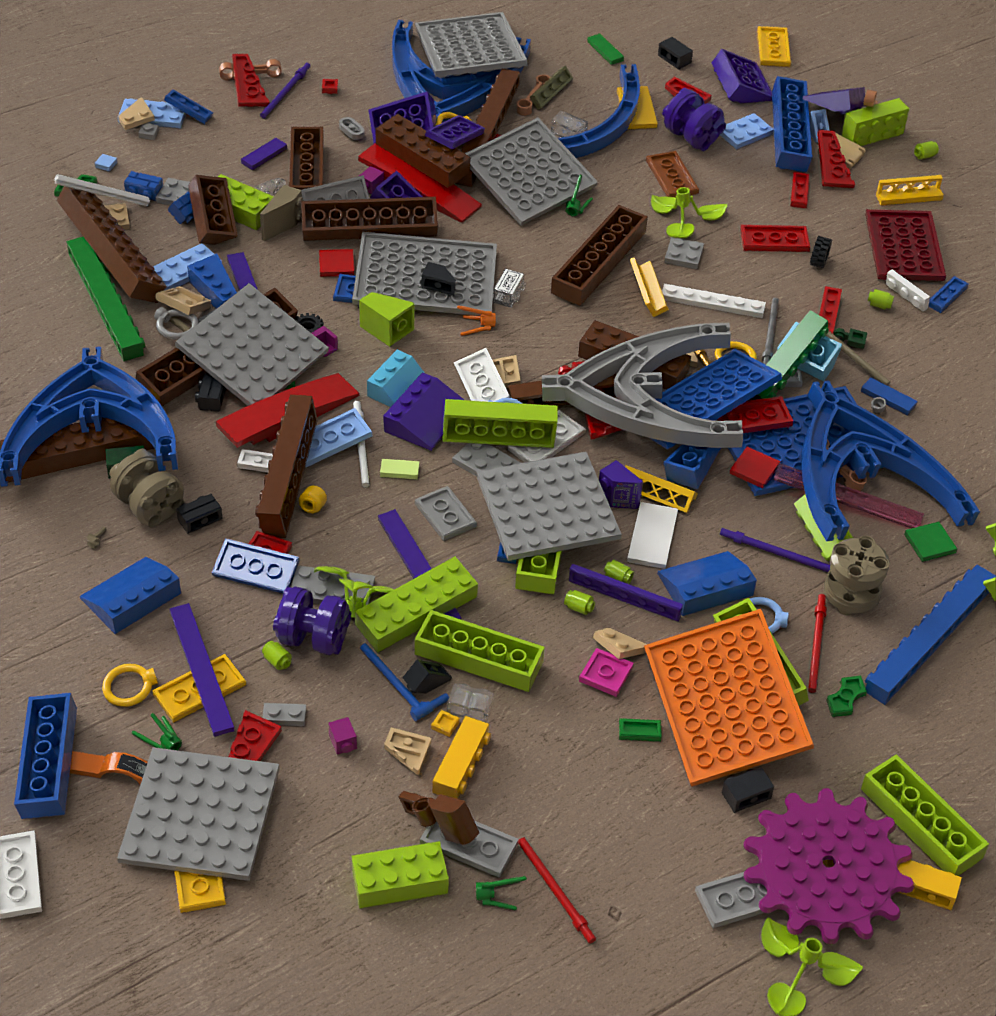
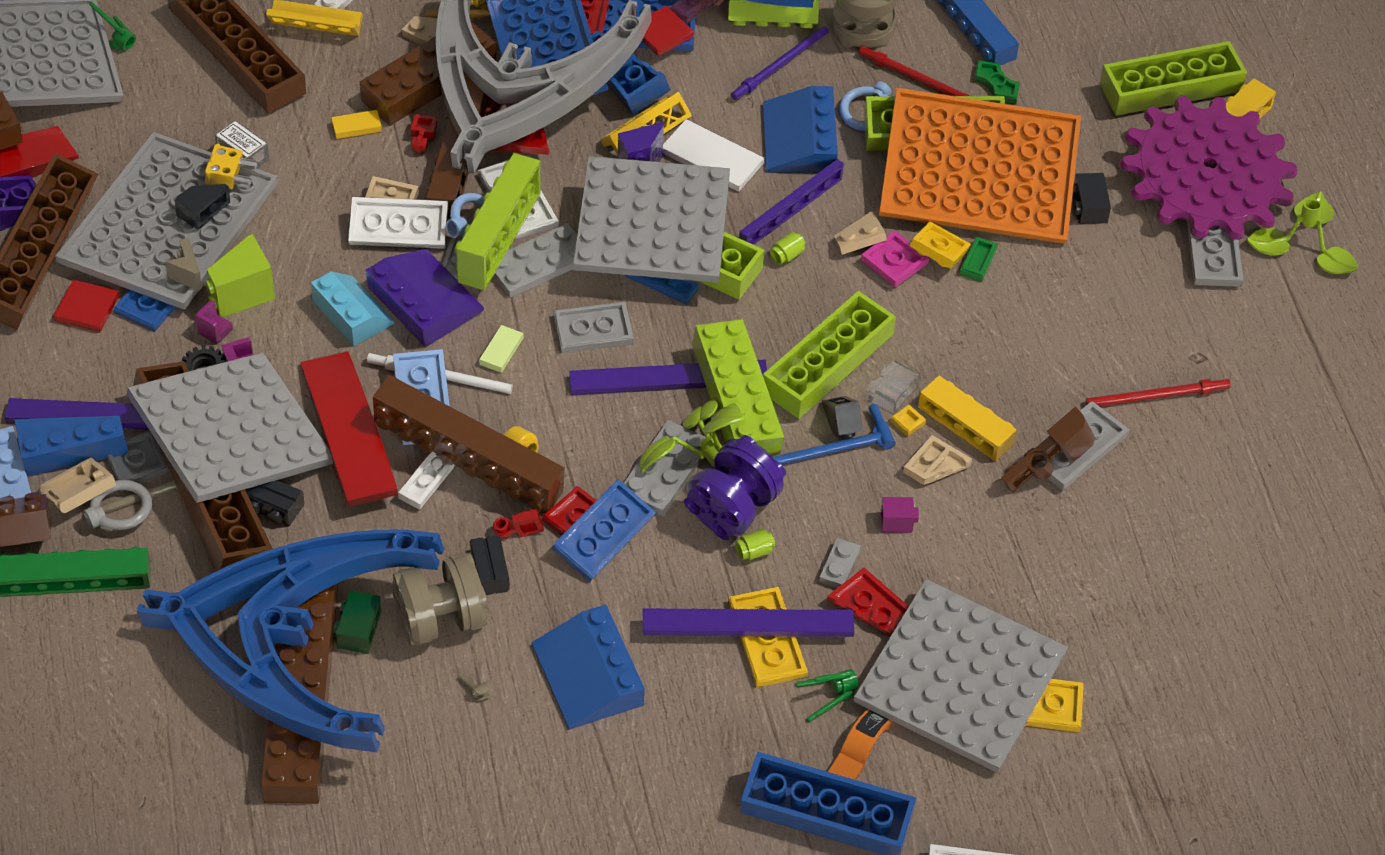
camera: 70 degrees left, 5 degrees up
yellow piece [102,664,158,707] -> none
lime brick [352,841,449,909] -> none
orange plant [457,306,496,336] -> none
green plant [476,876,527,910] -> none
lime brick [604,560,634,584] -> none
none -> dark tan slope [166,238,202,290]
none -> magenta panel [195,300,233,345]
none -> yellow piece [205,143,257,189]
none -> yellow tile [331,110,382,139]
none -> red plate [492,509,544,538]
none -> yellow plate [910,222,971,269]

